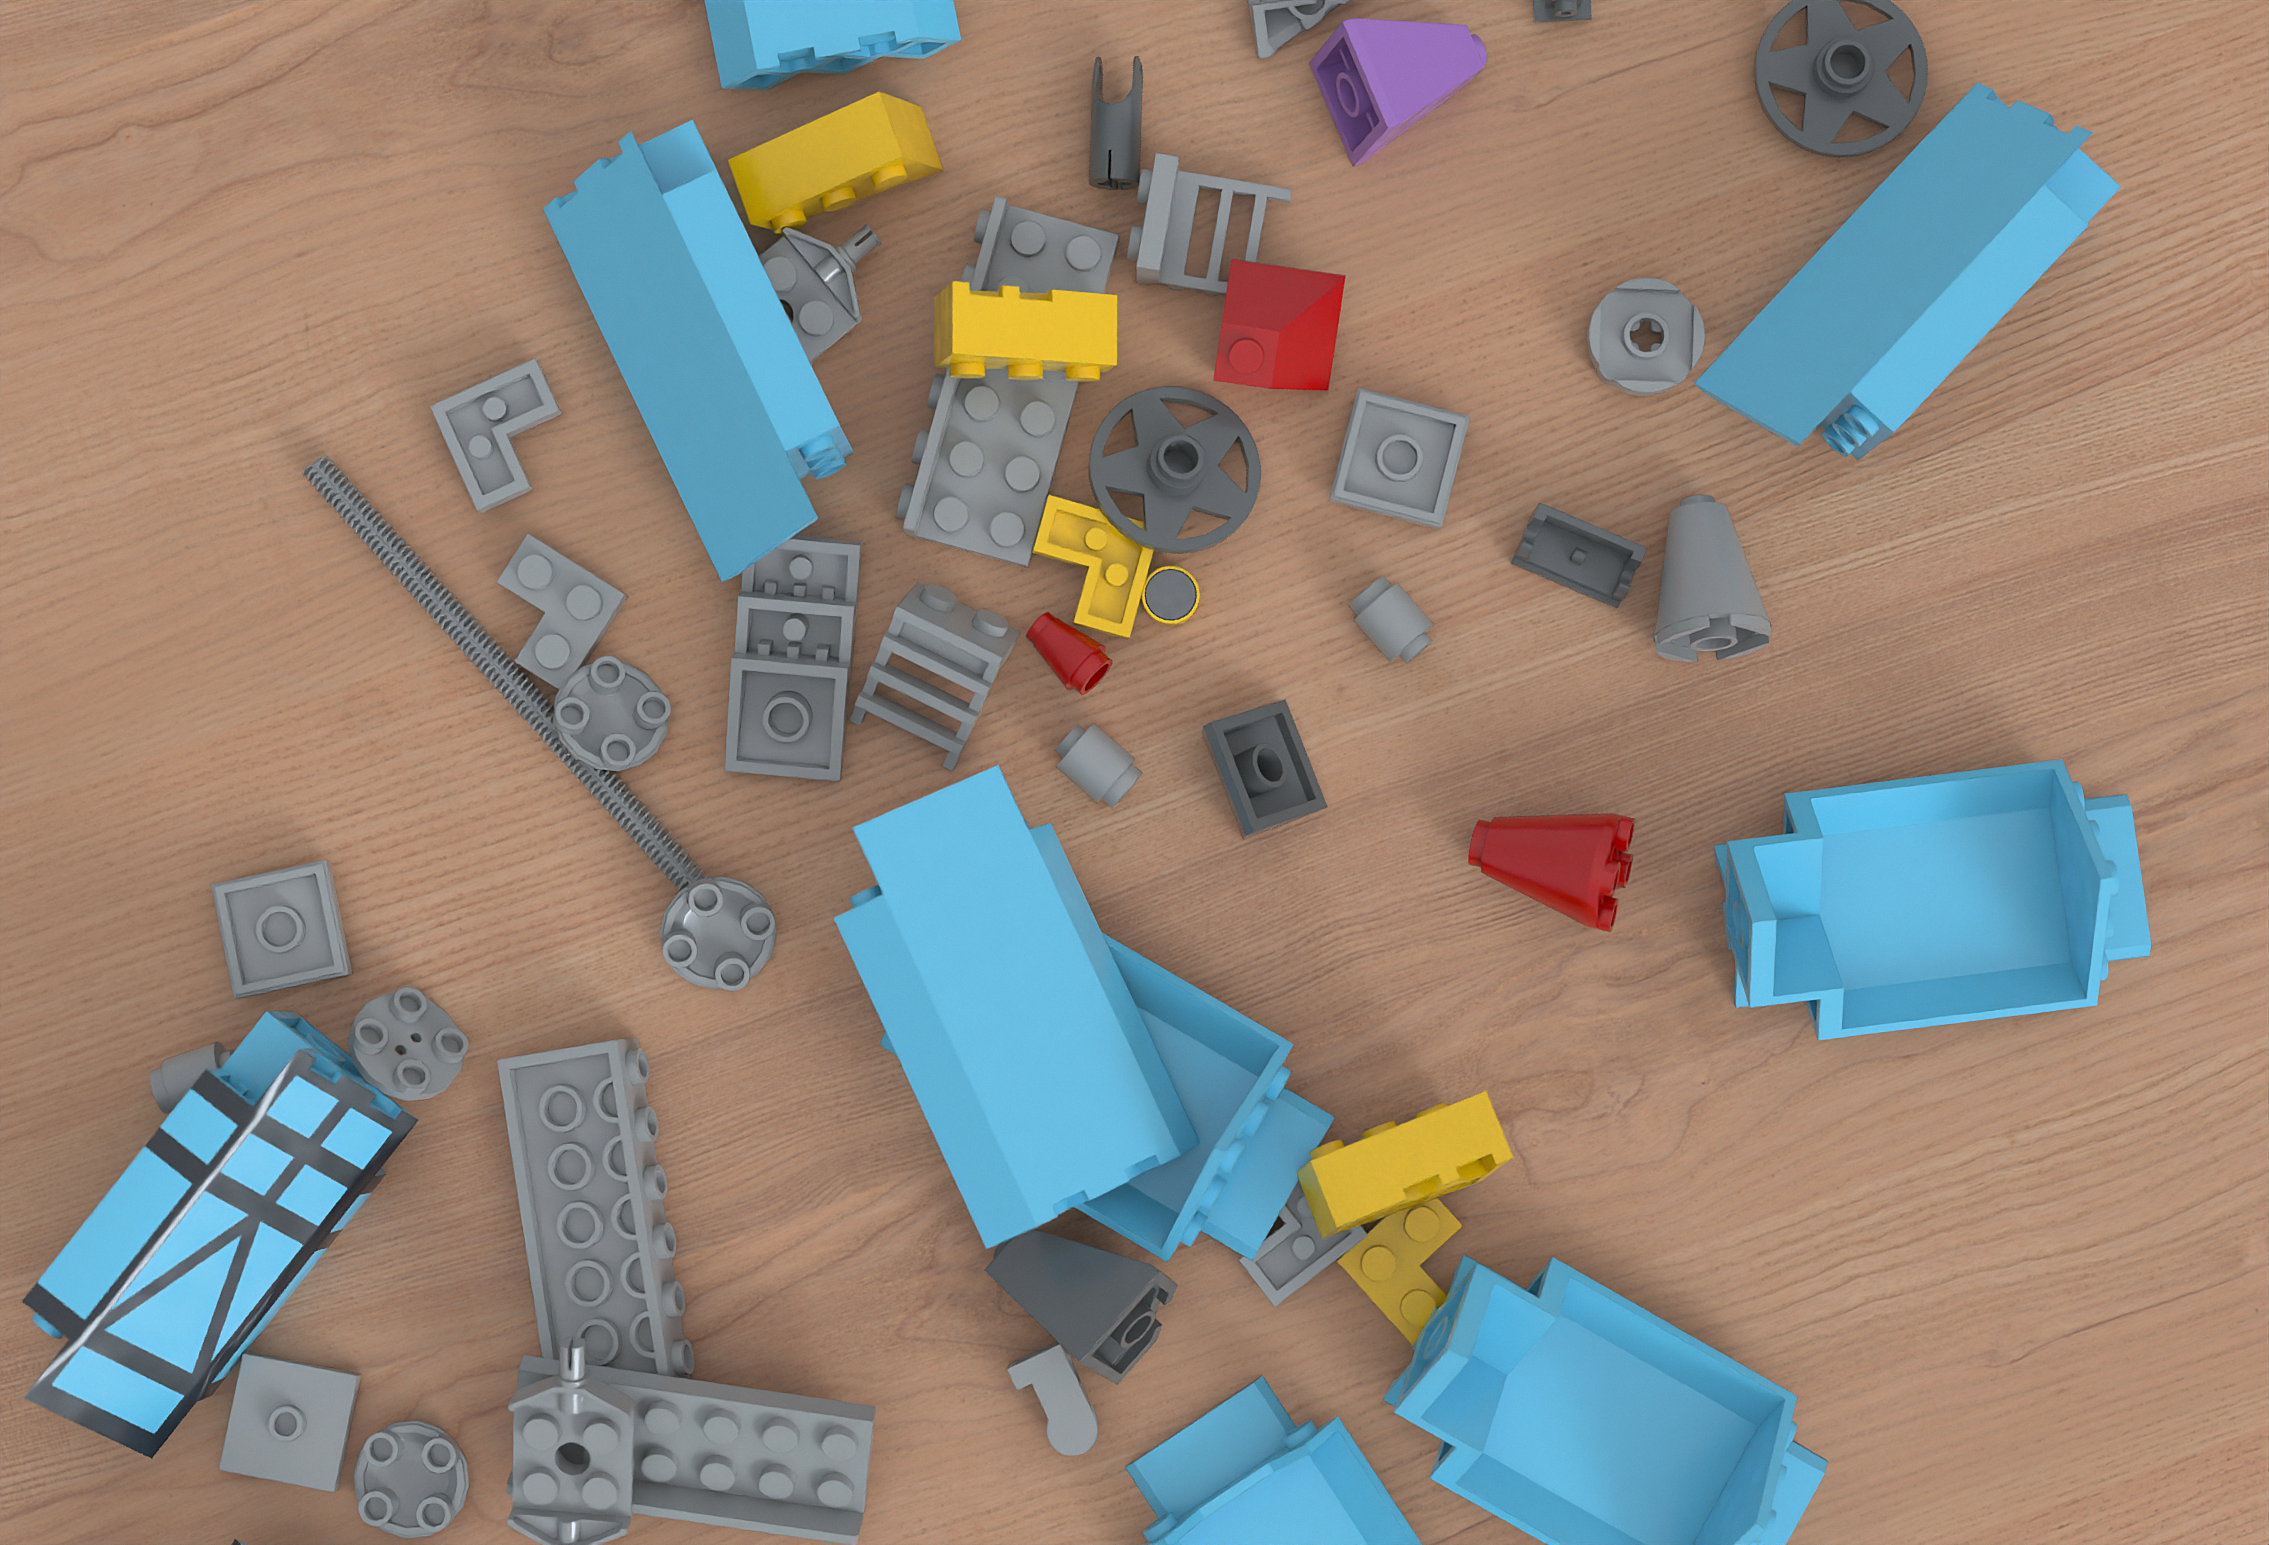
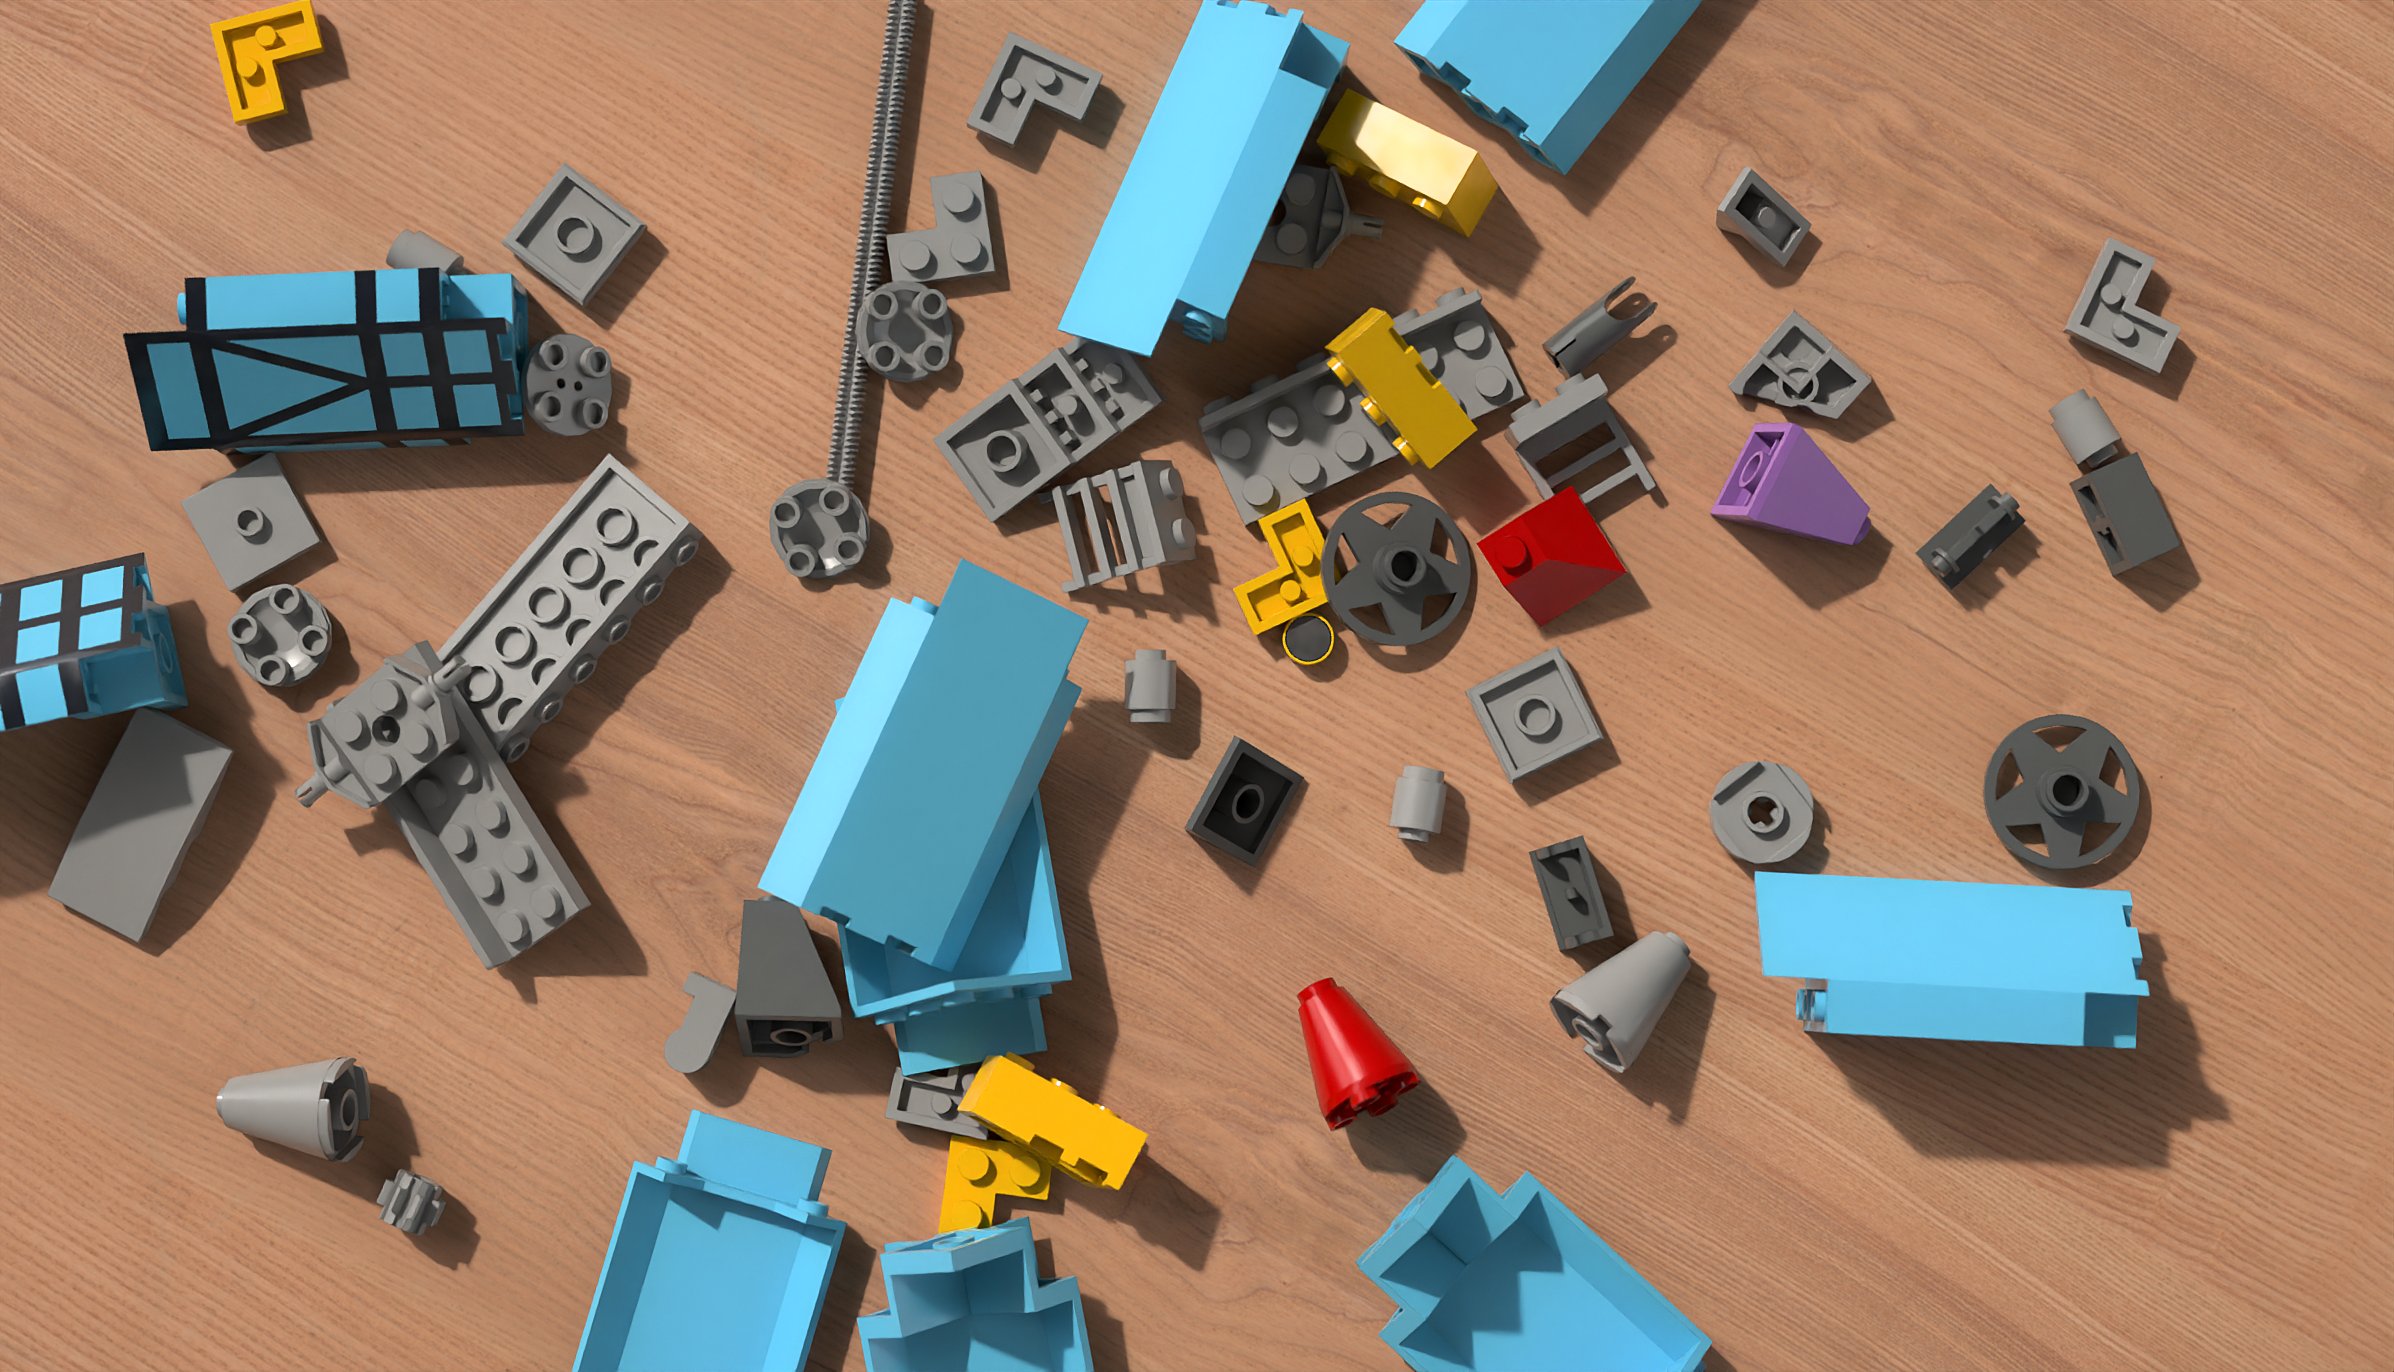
camera: 45 degrees right, 0 degrees up
red cone [1026,612,1113,695] -> none

